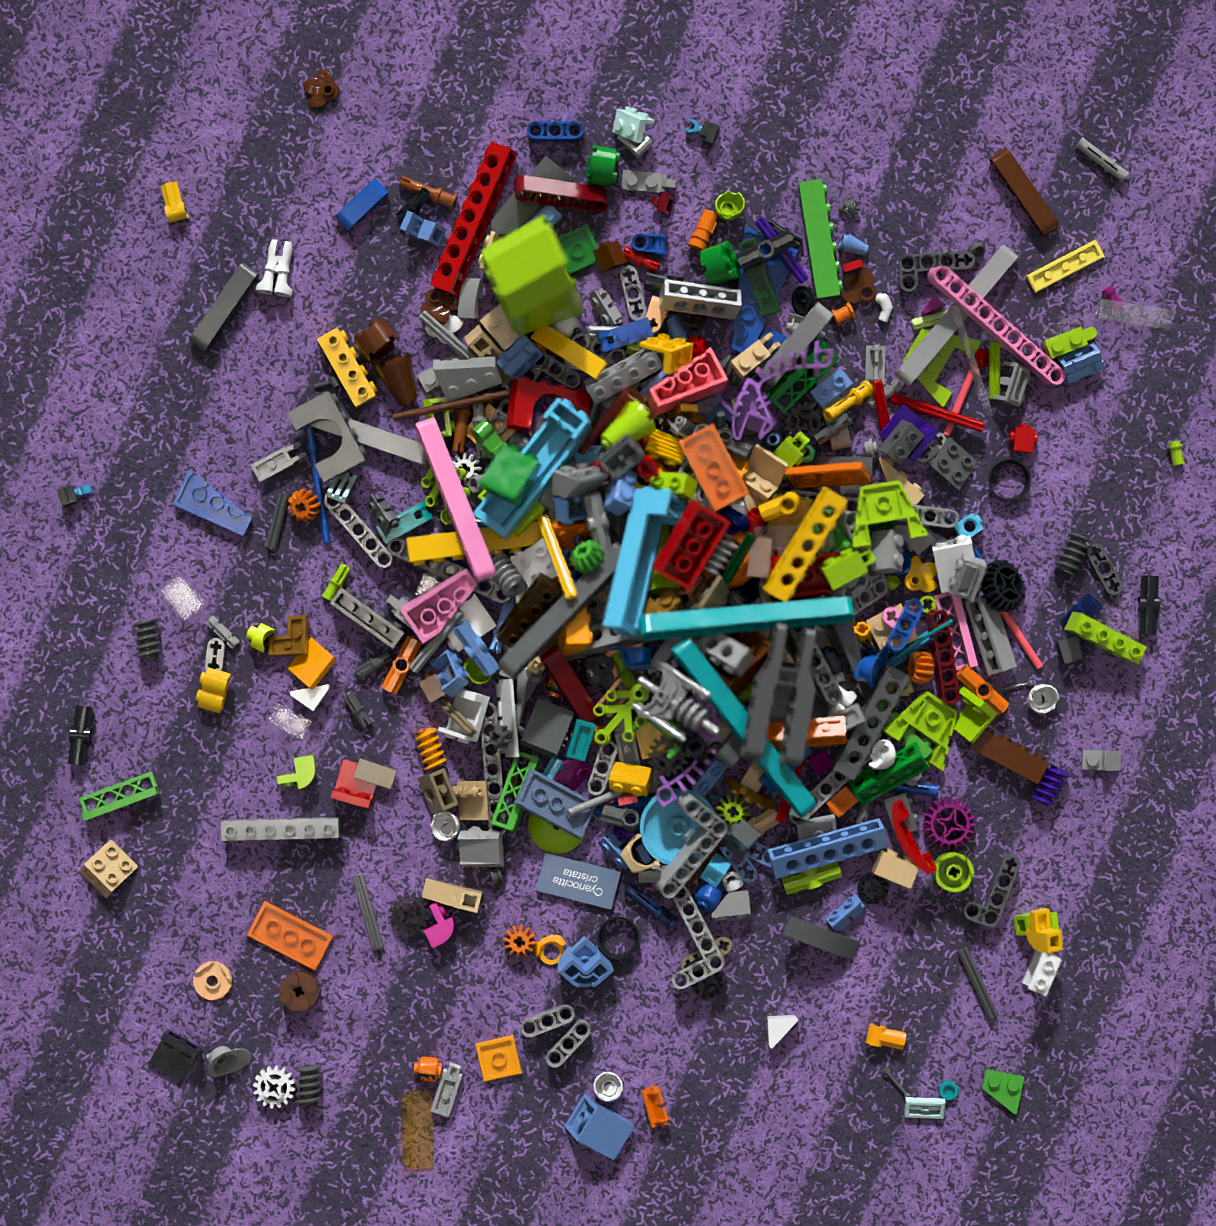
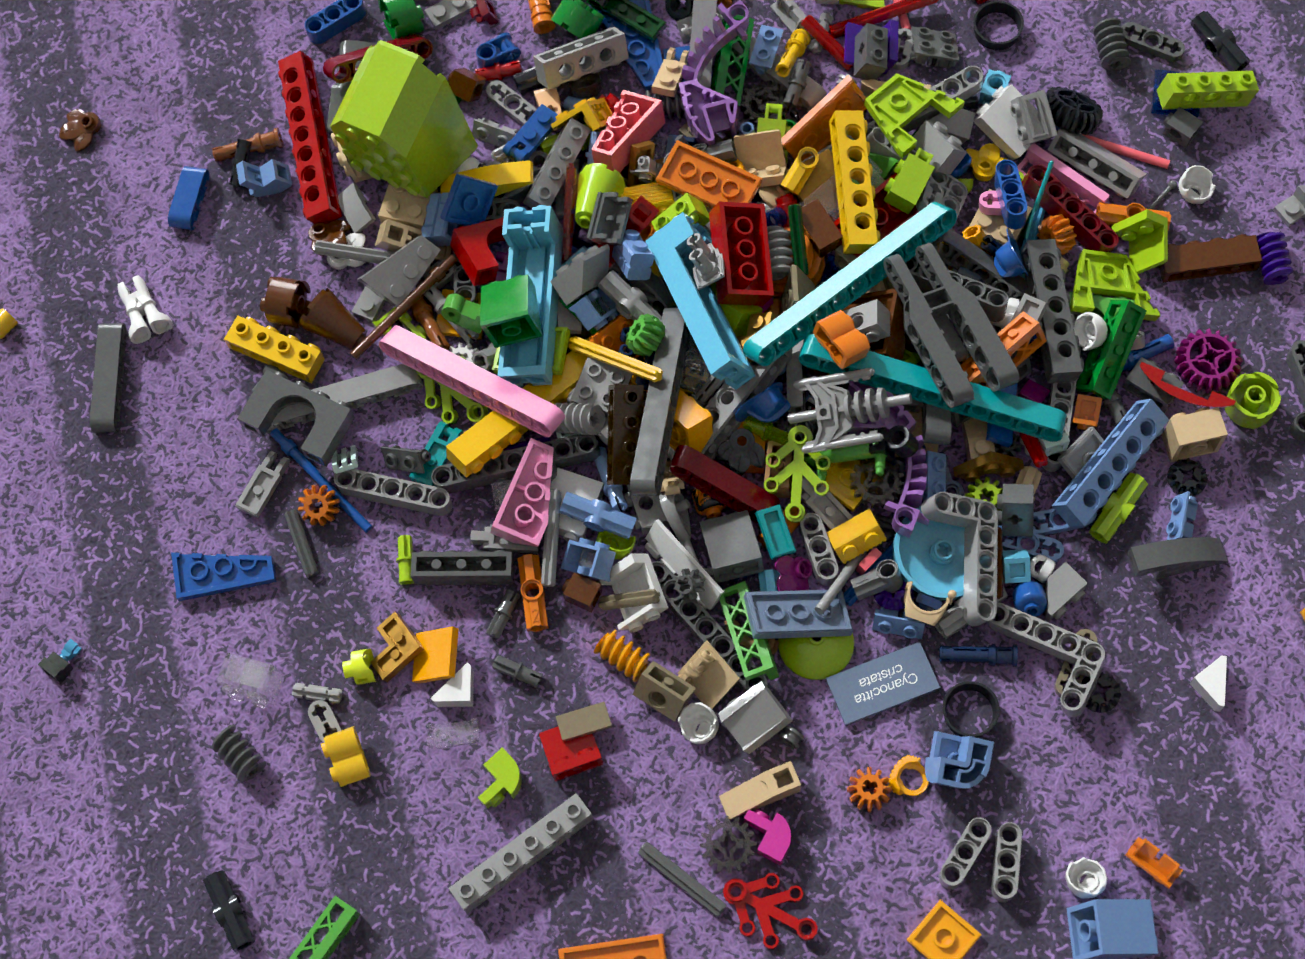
camera: 25 degrees left, 20 degrees down
none -> blue tile [440,173,498,226]
none -> light grey connector [687,233,725,290]
none -> red plant [723,873,818,949]
none -> orange brick [813,310,870,369]

